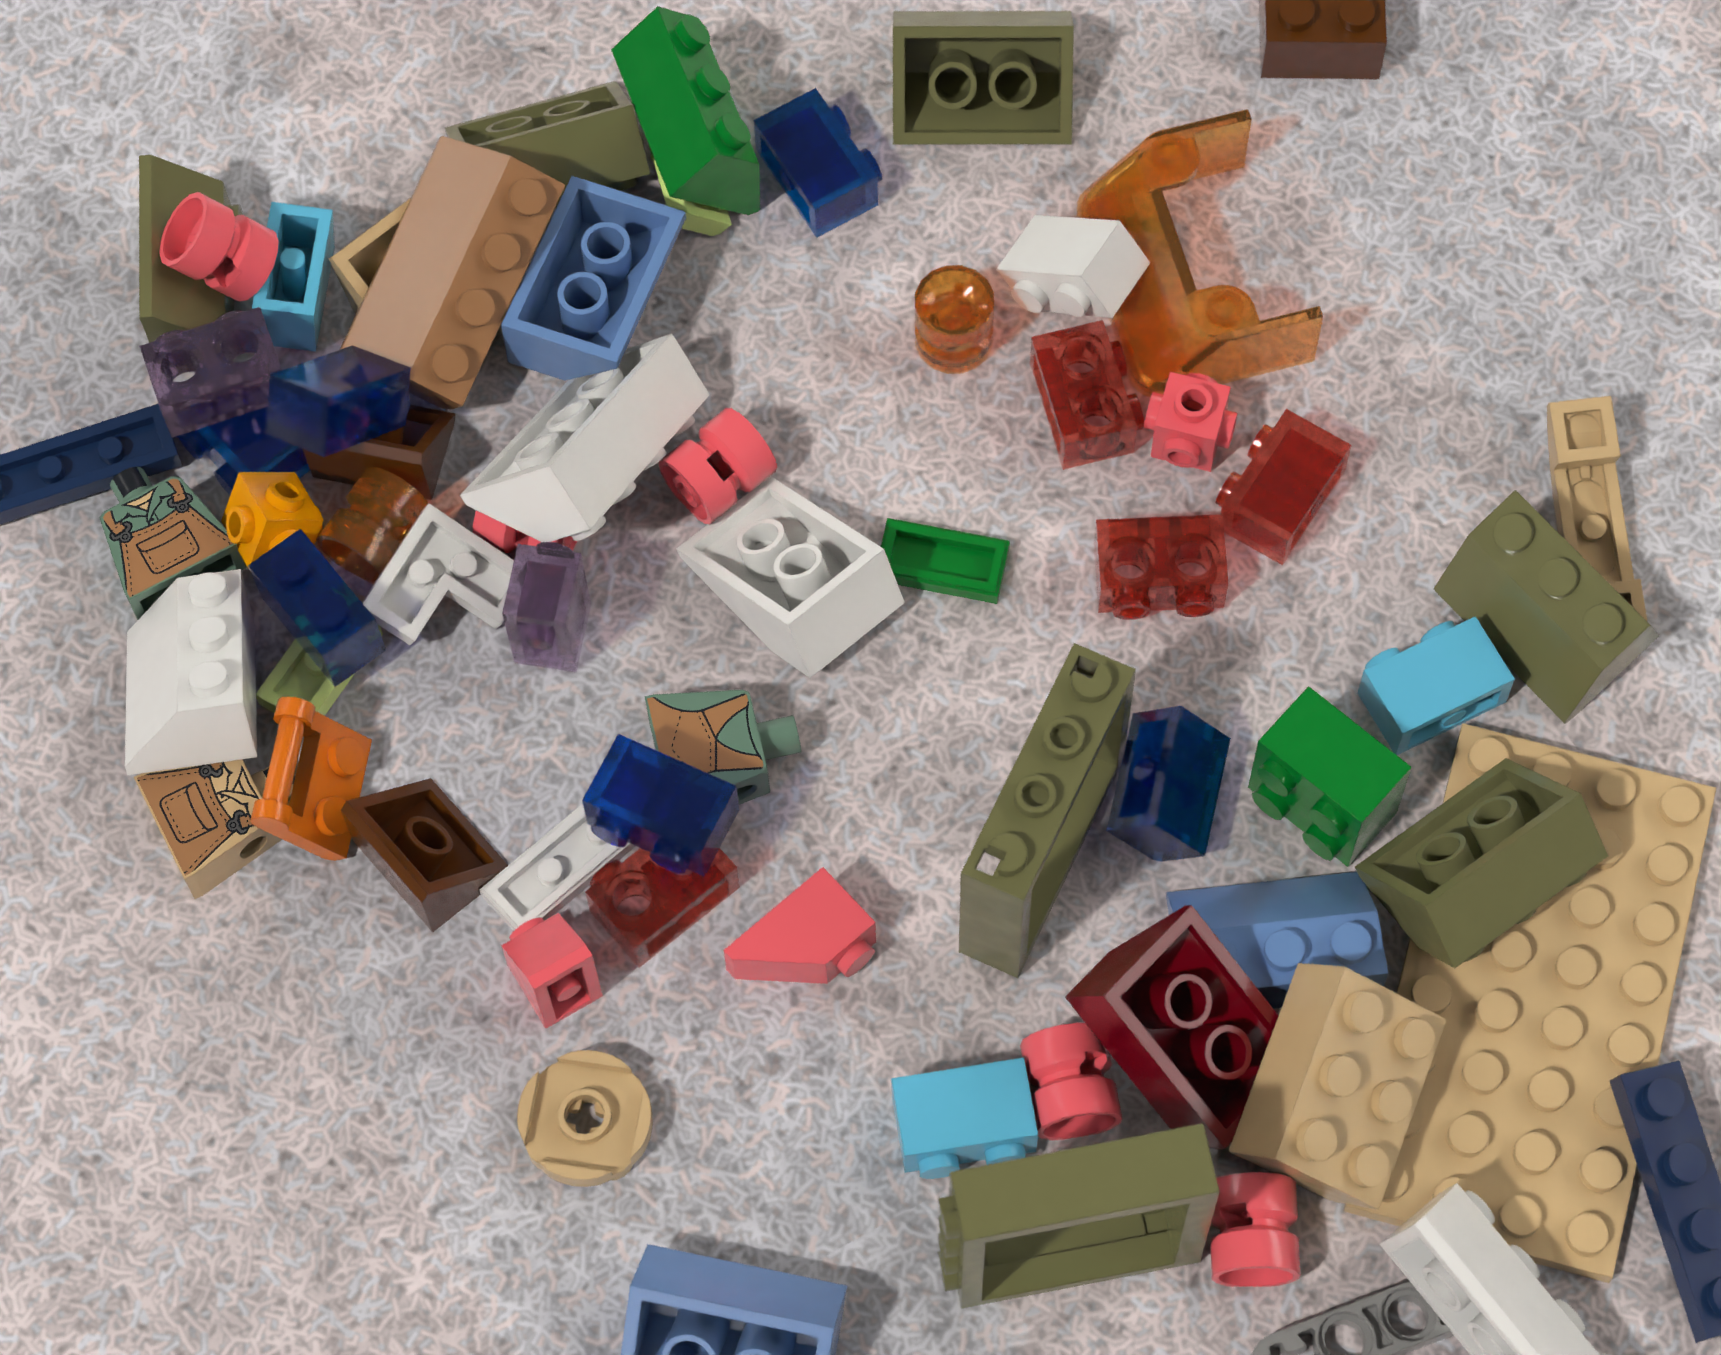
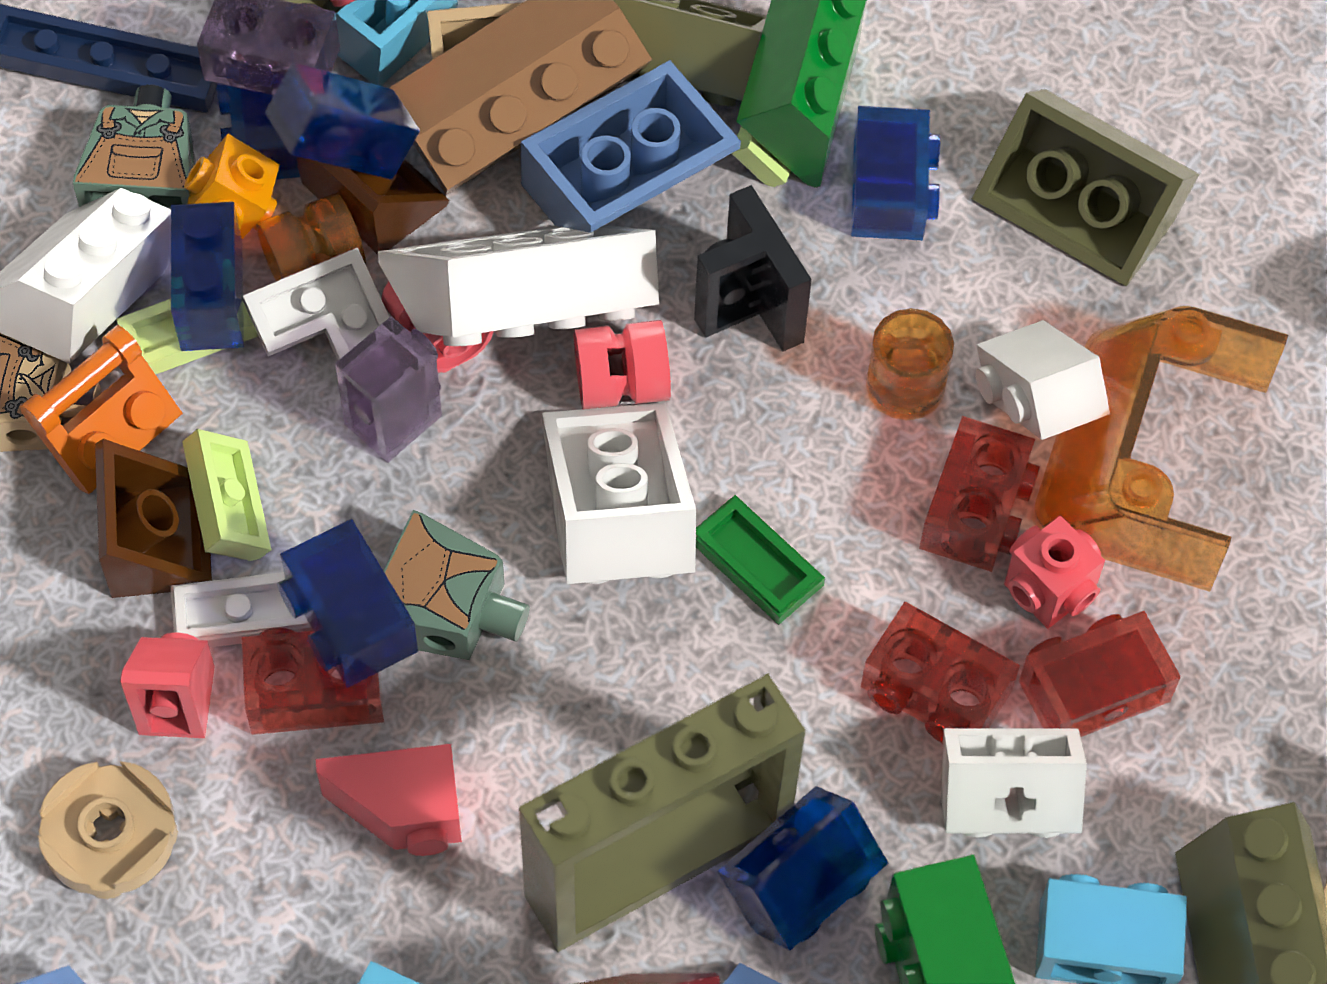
camera: 30 degrees right, 5 degrees down
none -> yellowish green plate [182,429,272,561]
none -> black bracket [694,185,812,352]
none -> white brick [941,728,1087,838]

